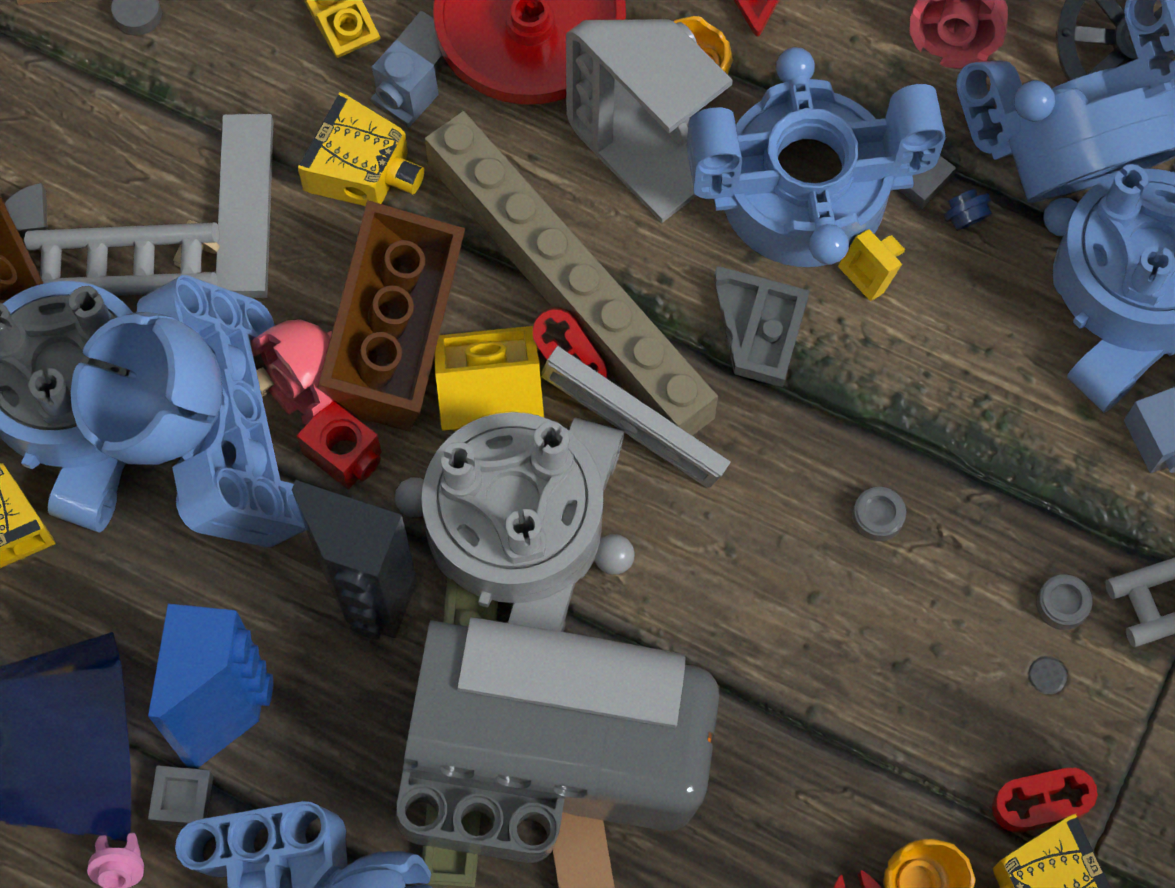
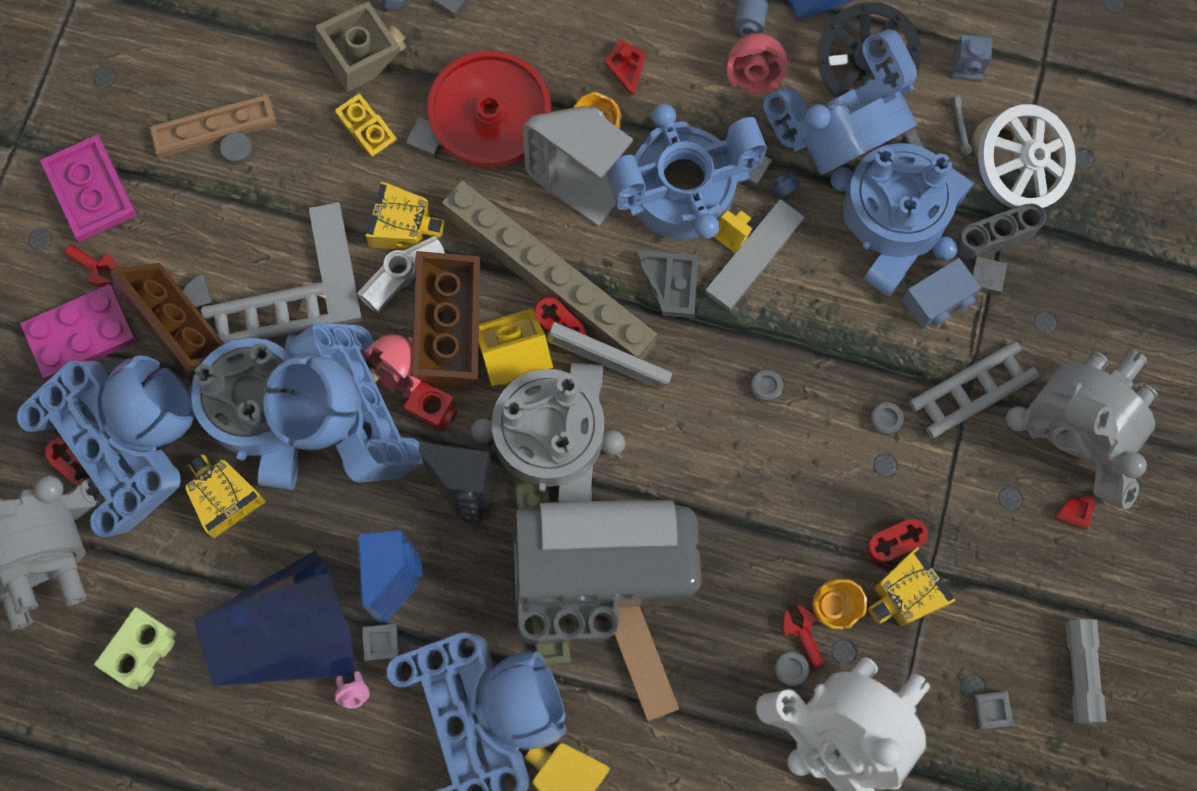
camera: 15 degrees left, 5 degrees up
sand blue brick [371,39,439,128] -> none
none -> white piece [357,236,445,313]
none -> light grey tile [705,199,805,312]

